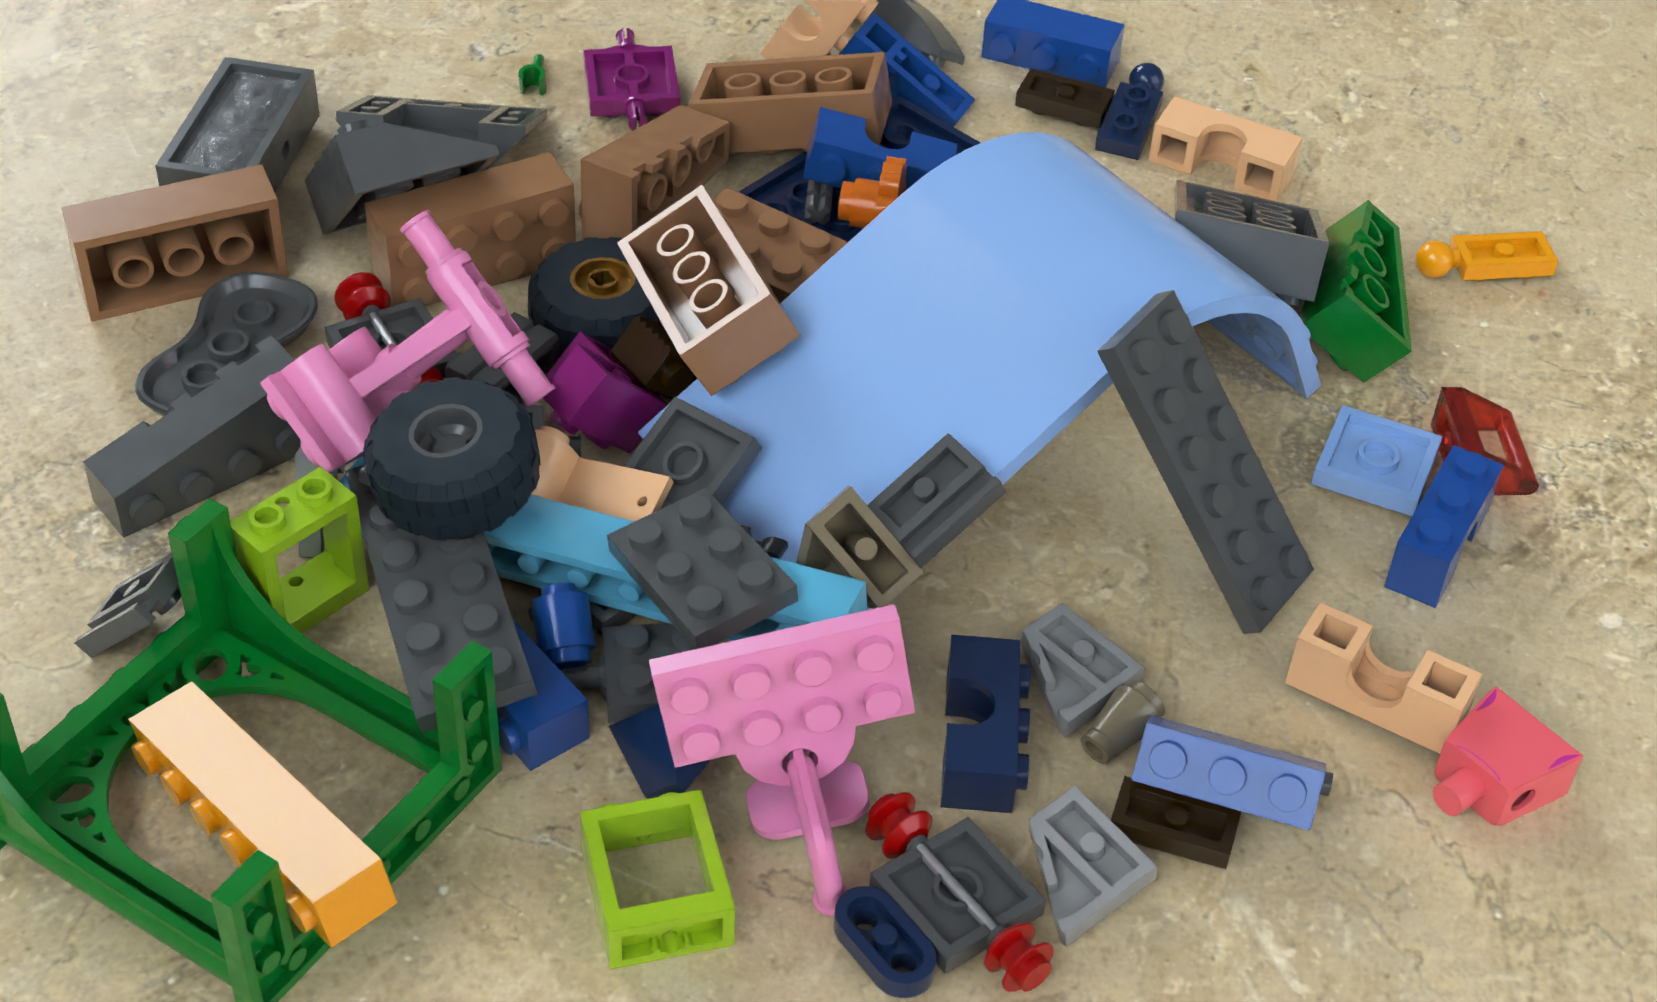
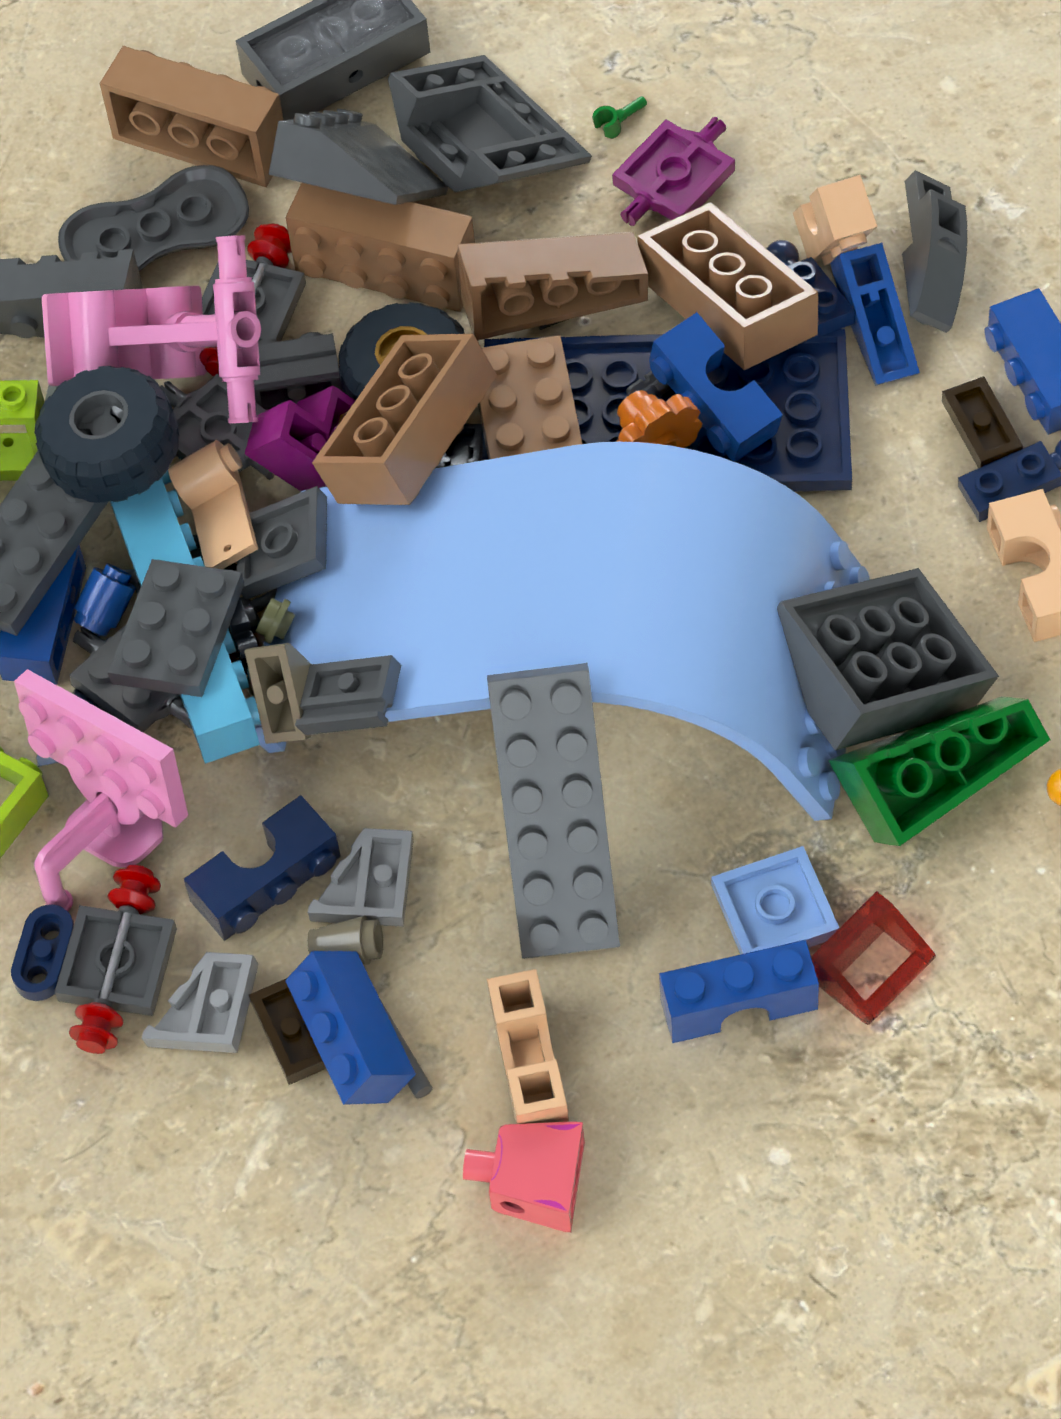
camera: 55 degrees right, 15 degrees up
none -> olive plate [255,598,296,644]

